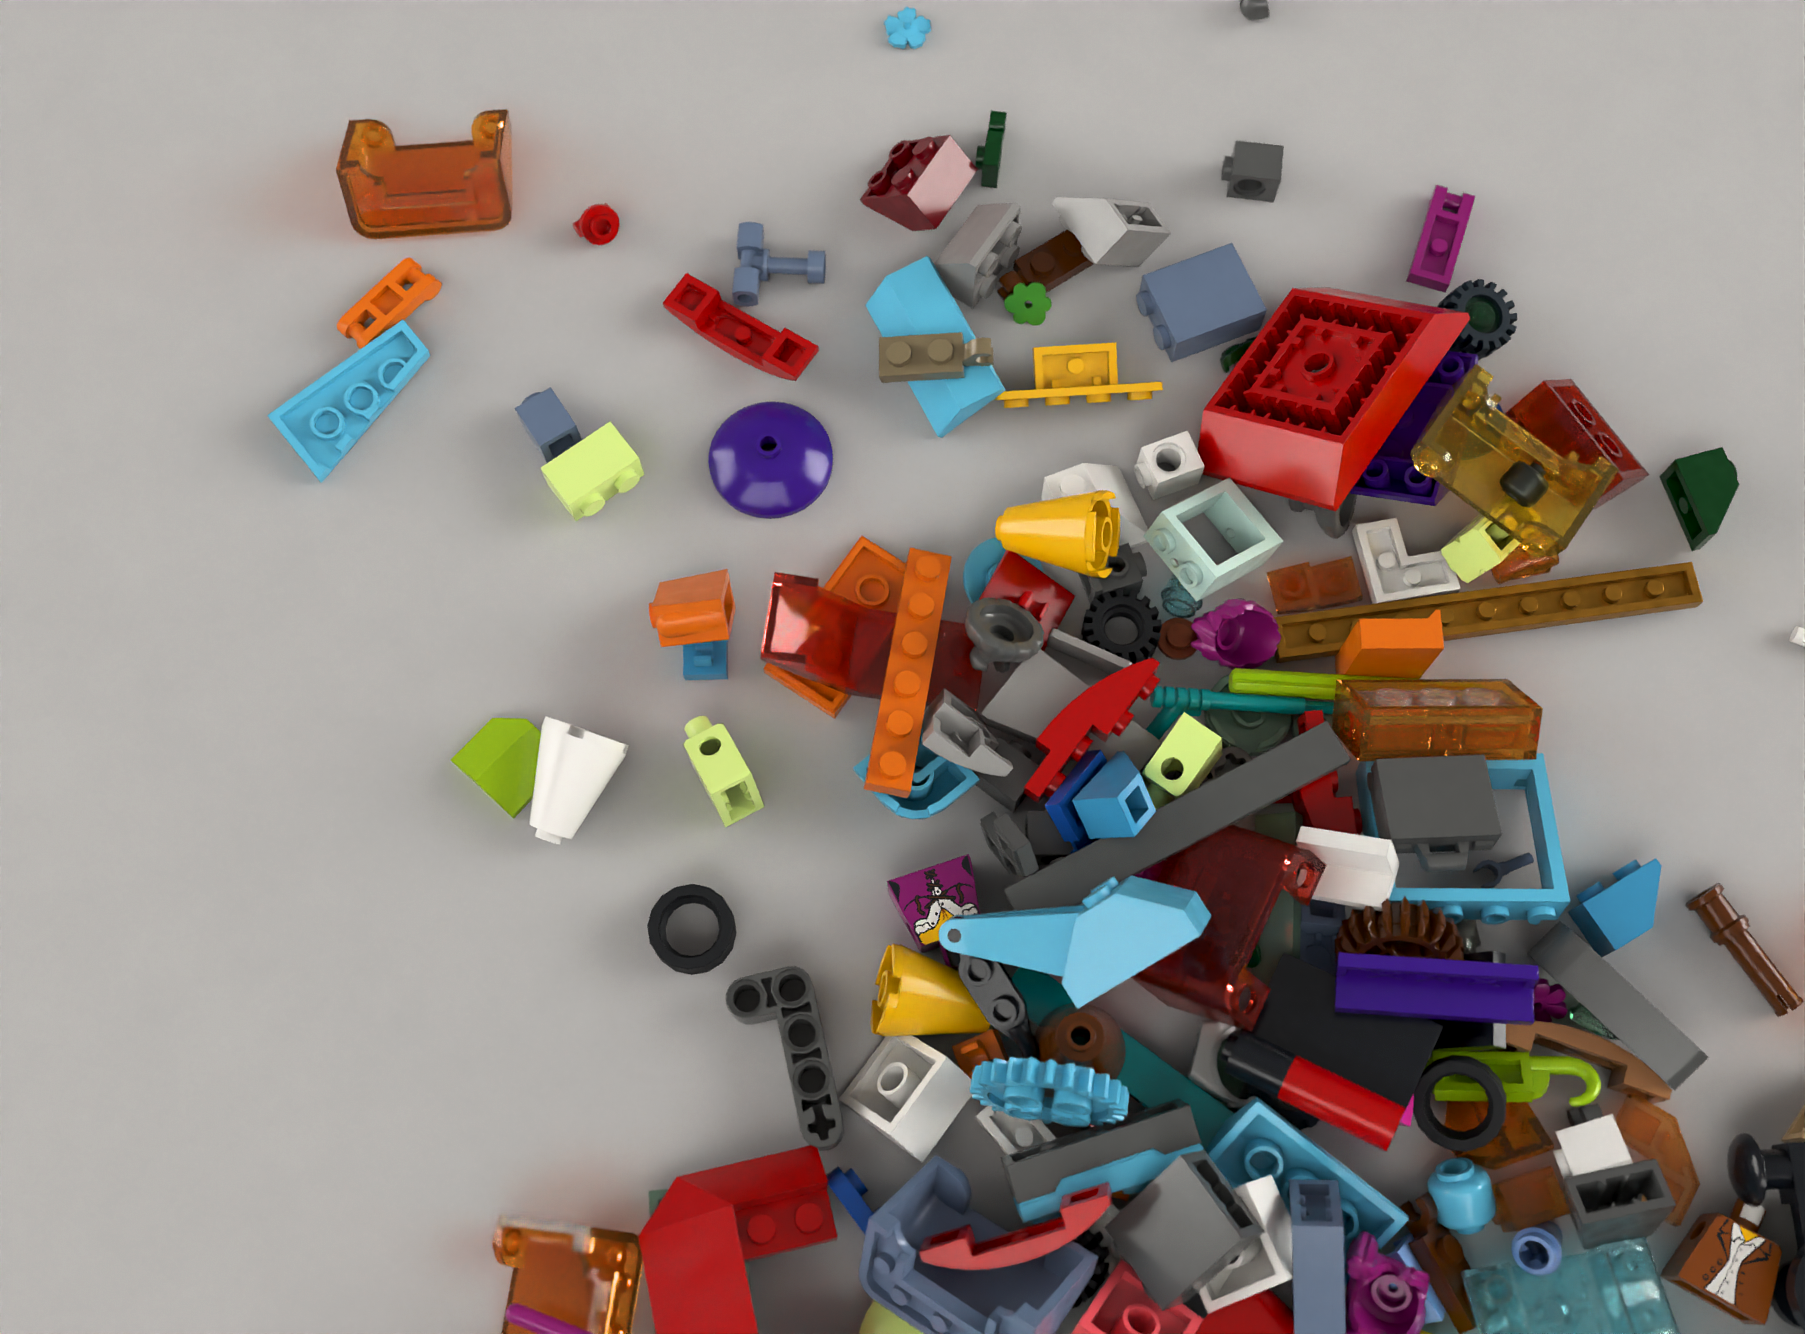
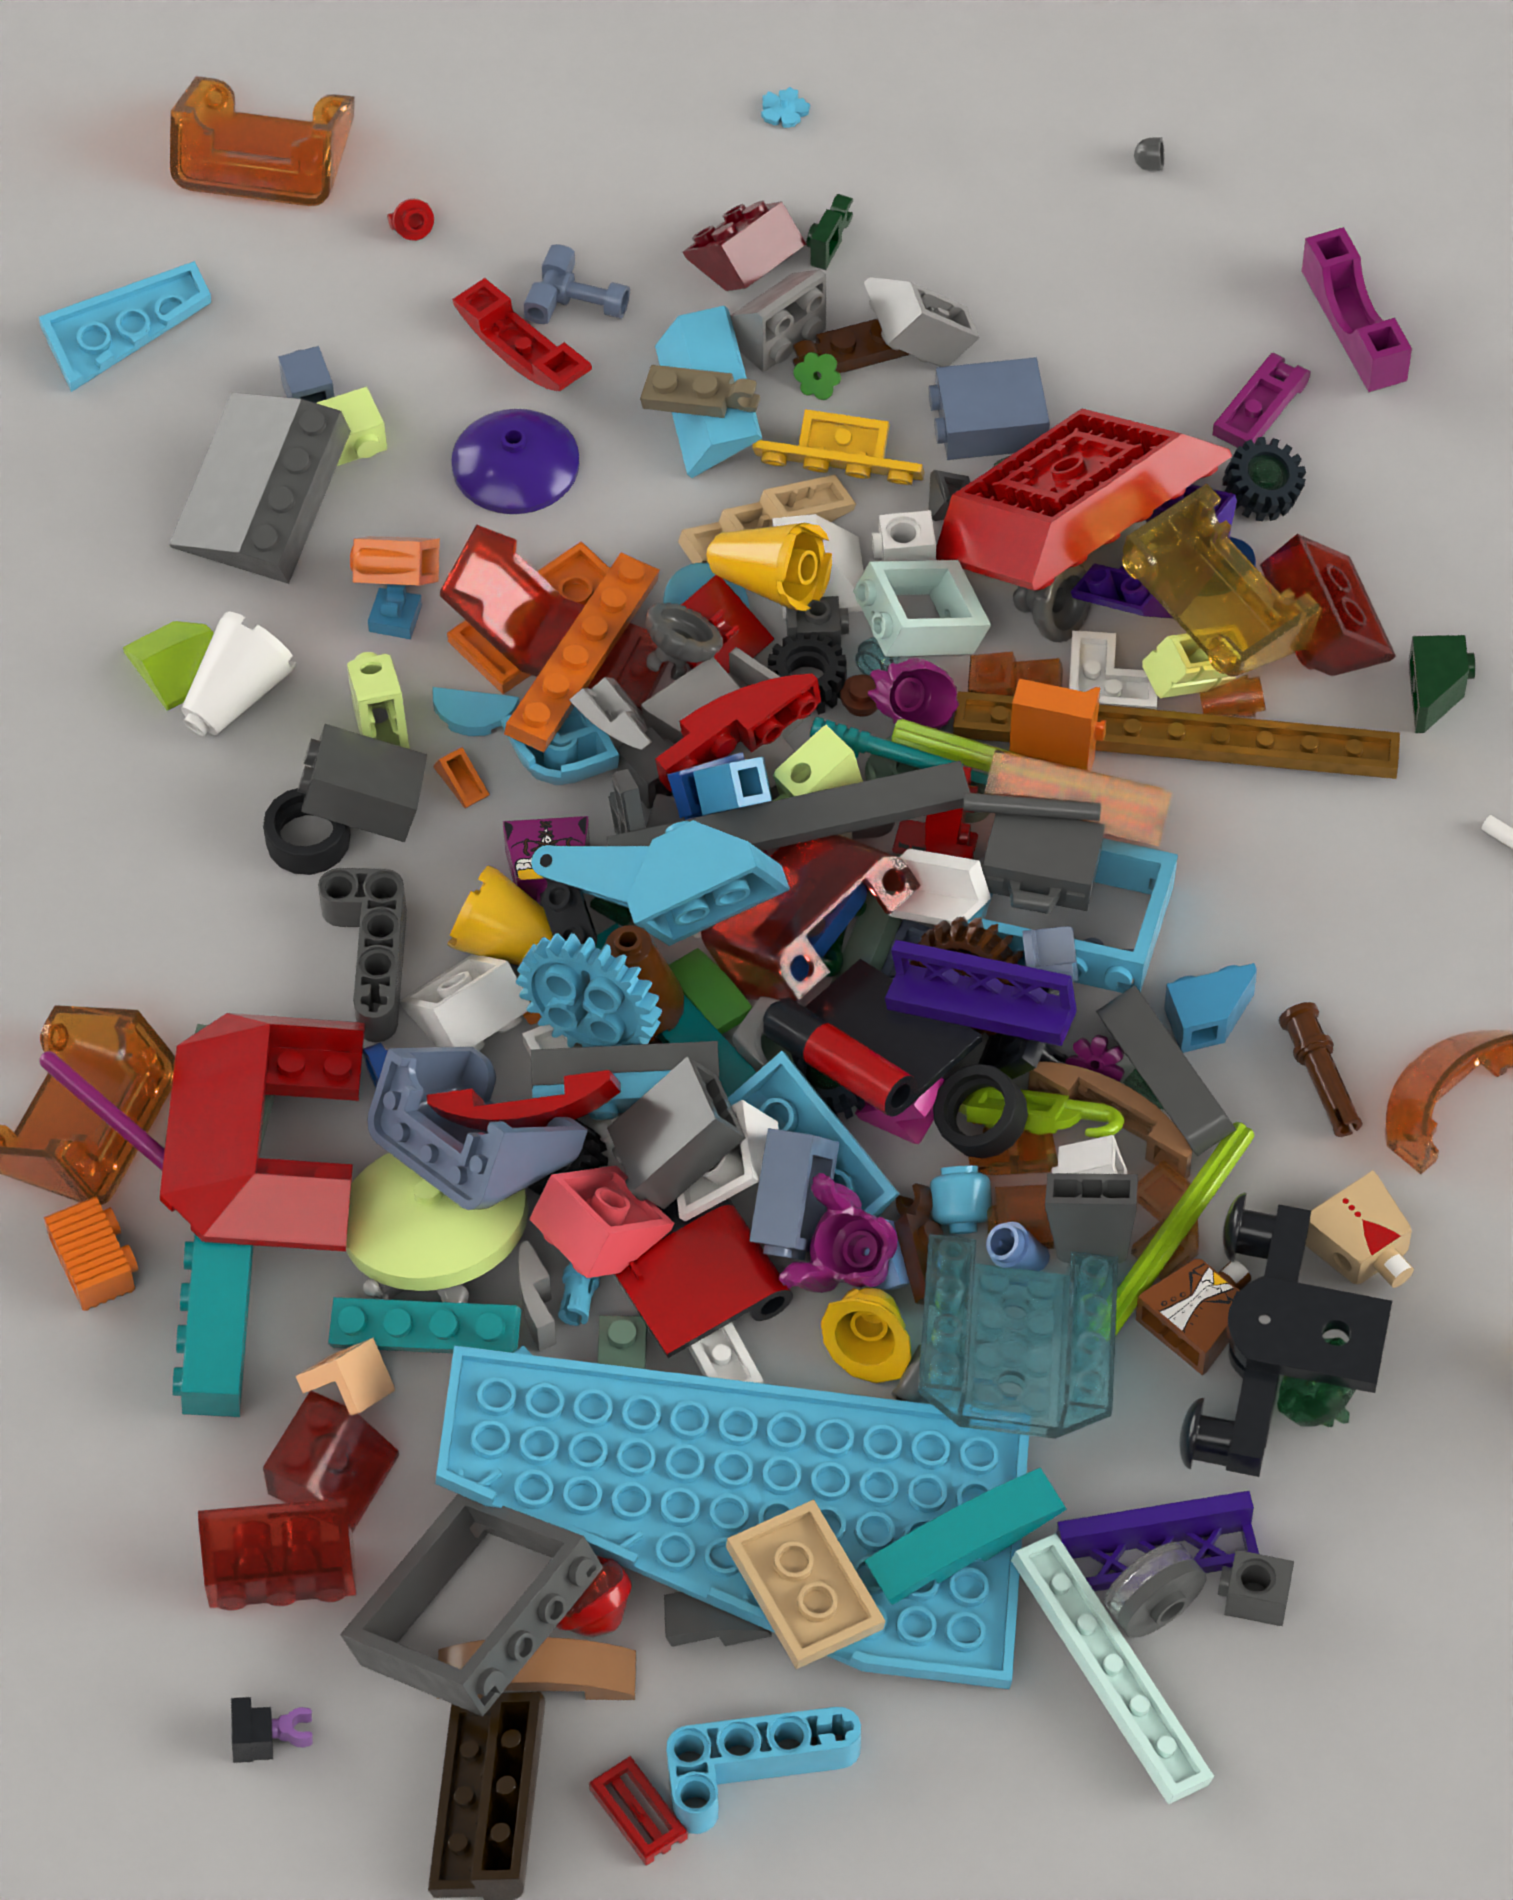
camera: 15 degrees right, 15 degrees down
orange plate [337,257,442,349] -> none
dark grey brick [1221,141,1284,202] -> none
pearl dark grey piece [1499,461,1549,508] -> none
none -> slope [169,392,351,584]
none -> dark grey brick [297,724,428,843]
none -> medium azure tile [433,687,520,736]
none -> orange piece [433,747,490,809]
none -> bright green slope [669,948,752,1034]
none -> tan slope [678,475,856,564]
none -> dark grey slope [928,470,970,521]
none -> dark grey bar [963,793,1101,821]
none -> sand blue panel [1022,926,1079,982]
none -> lime axle [1090,1122,1254,1344]
none -> magenta arch [1301,227,1412,392]

